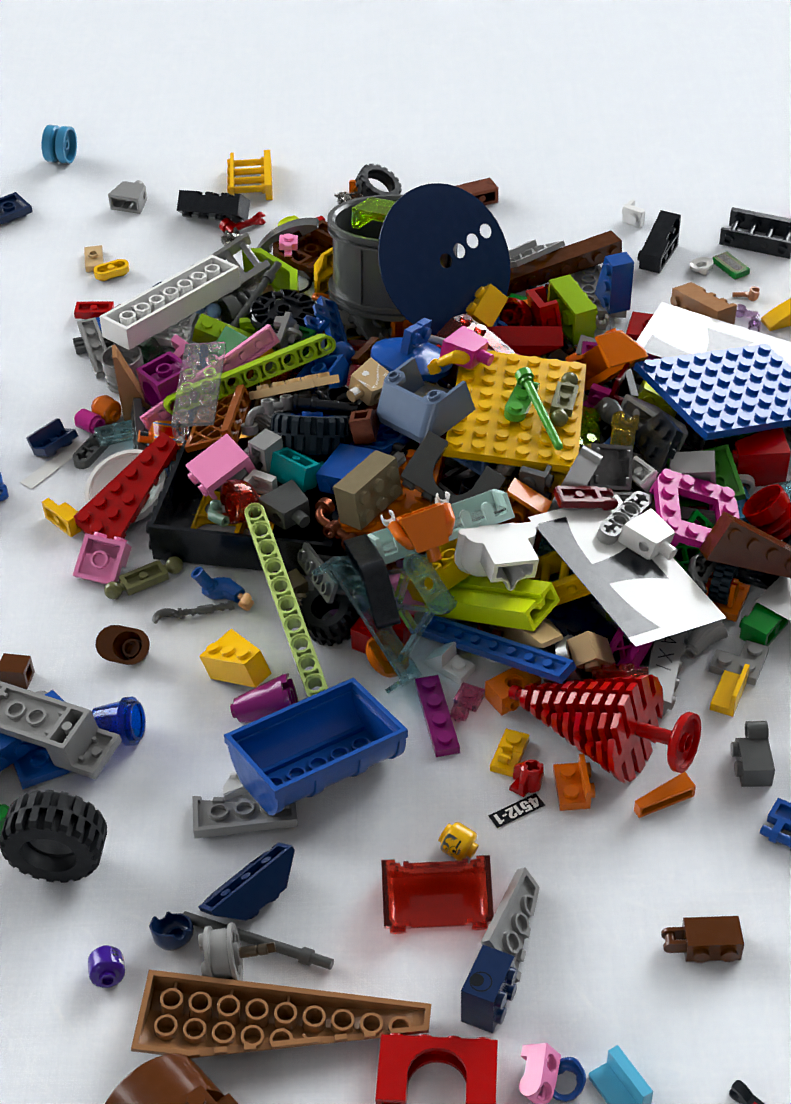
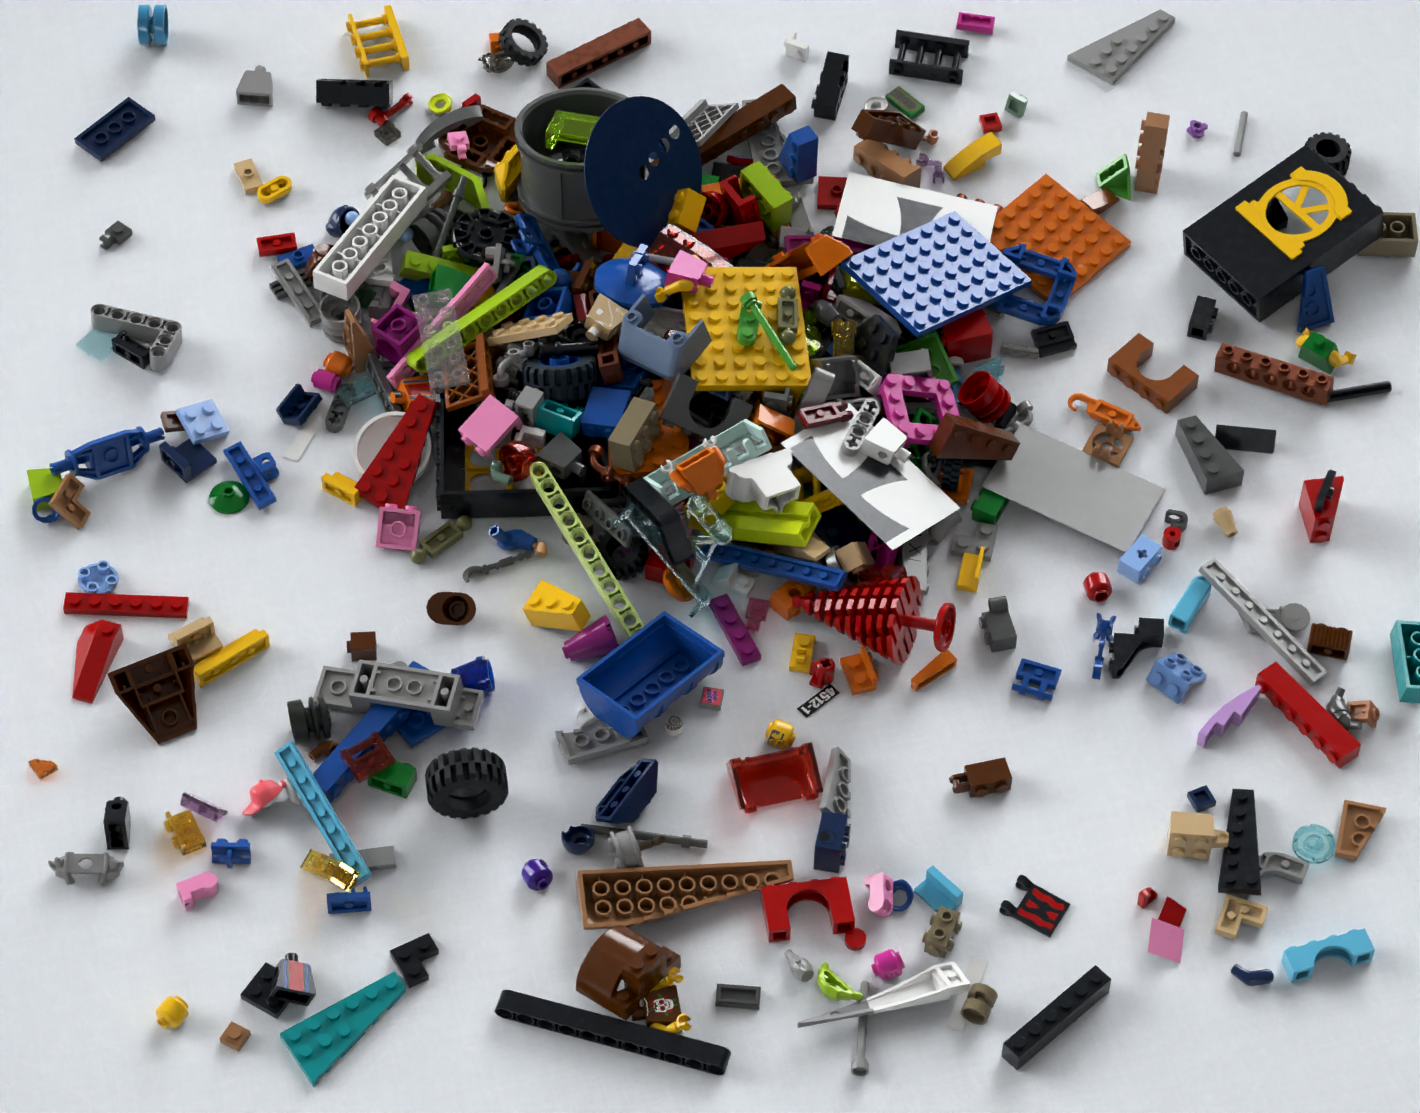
camera: 15 degrees left, 10 degrees up
none -> white tile [663,714,684,736]
none -> tile [700,687,724,710]
none -> reddish brown wedge [851,109,926,150]

